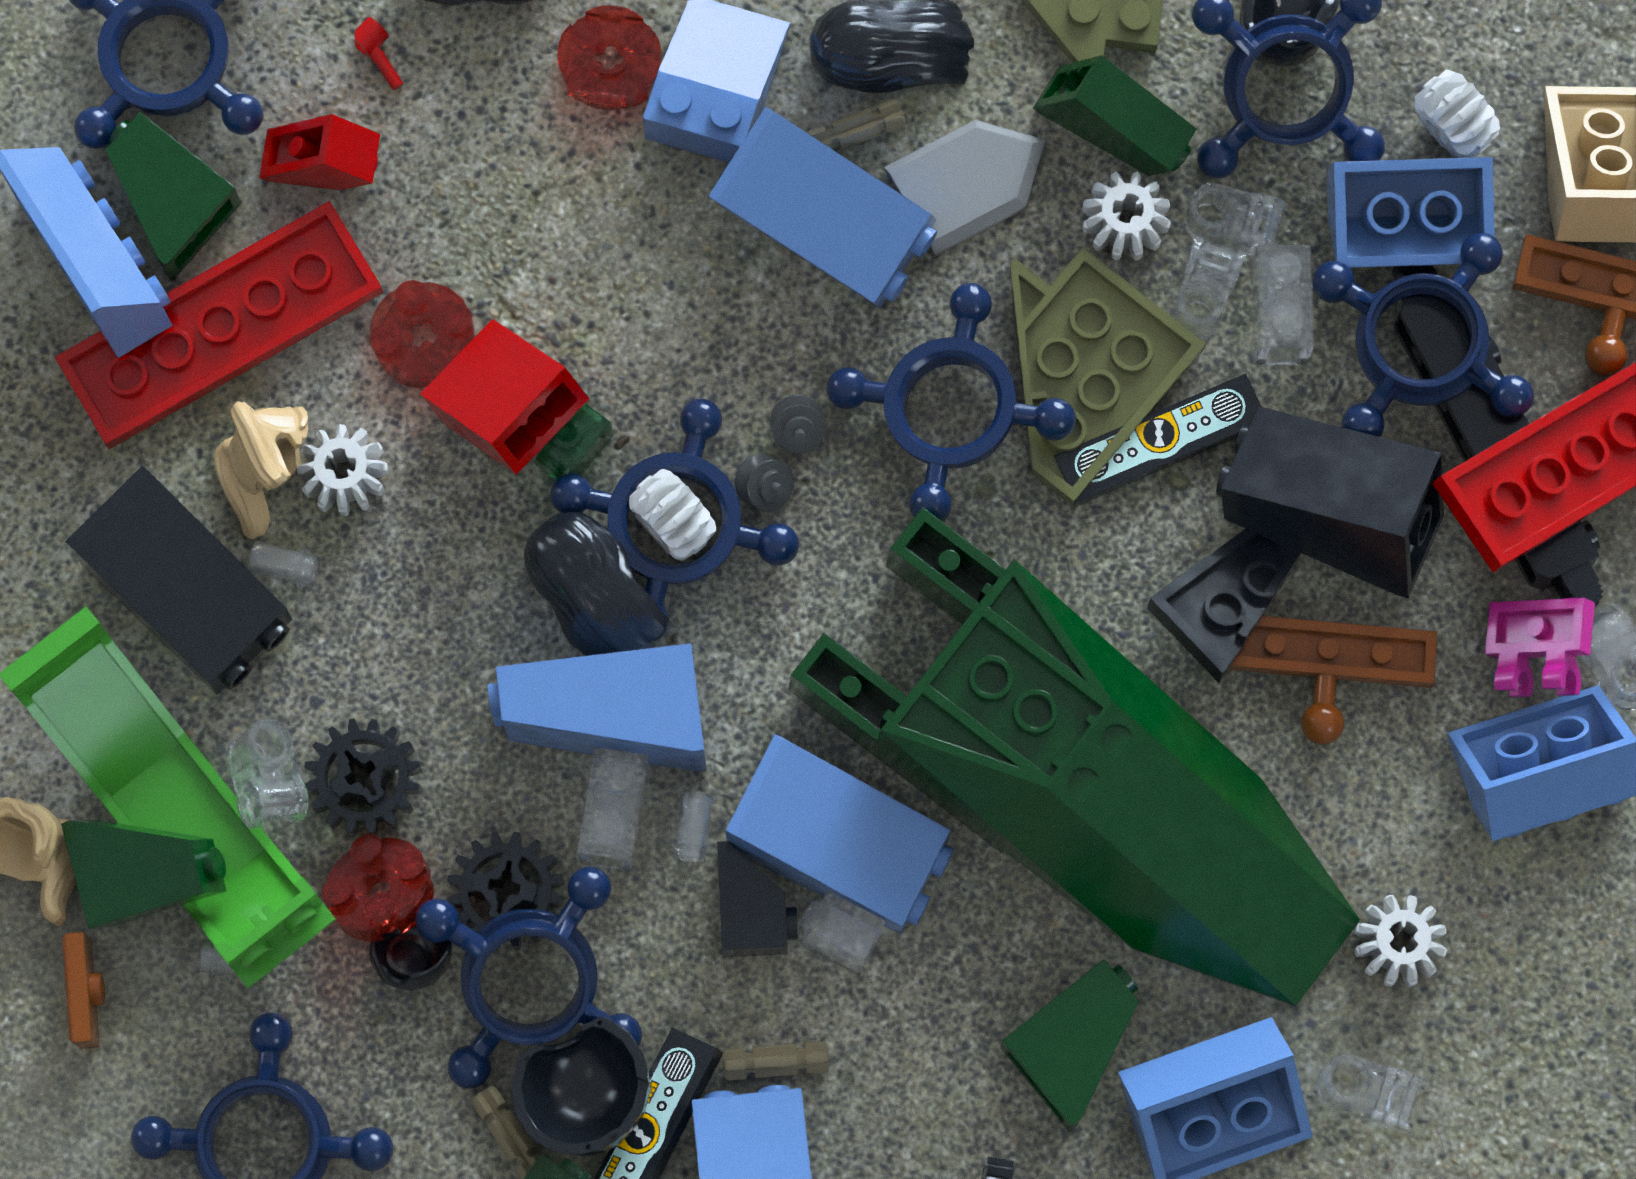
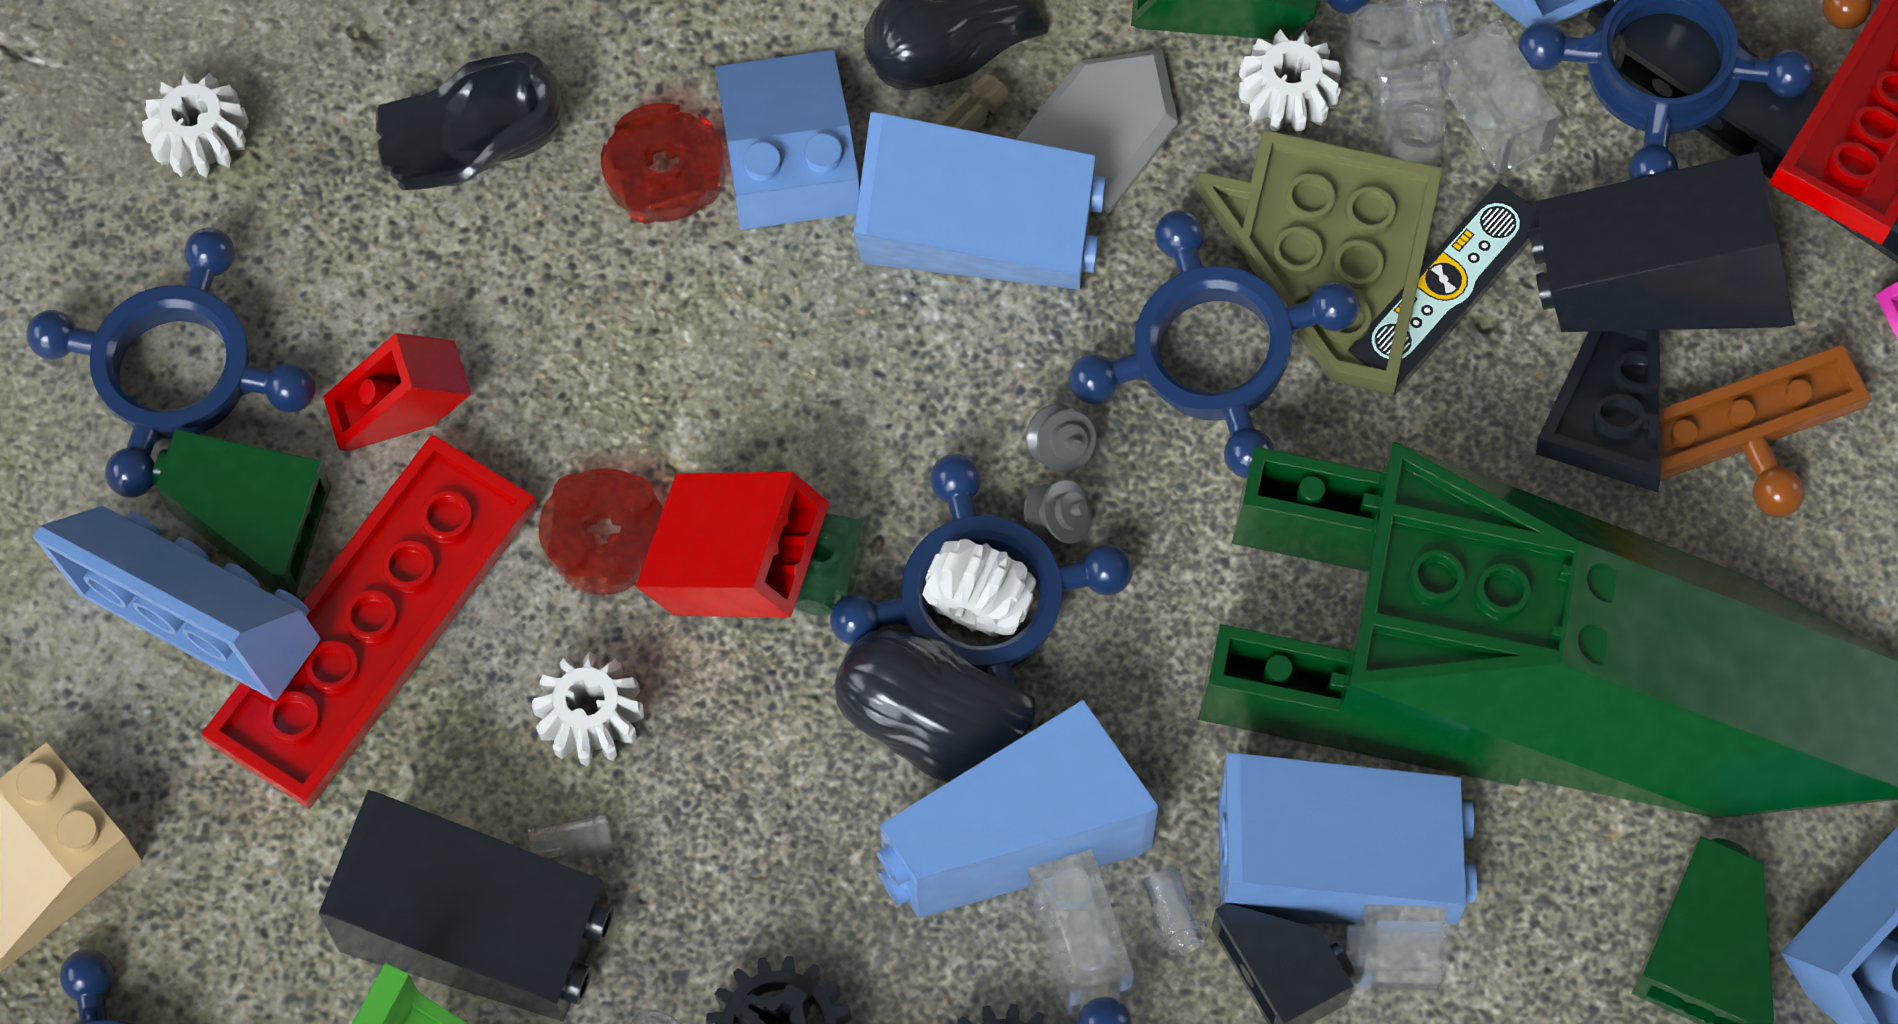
camera: 25 degrees left, 10 degrees down
tan hair [214,402,309,539] -> none
red hand [354,17,404,91] -> none

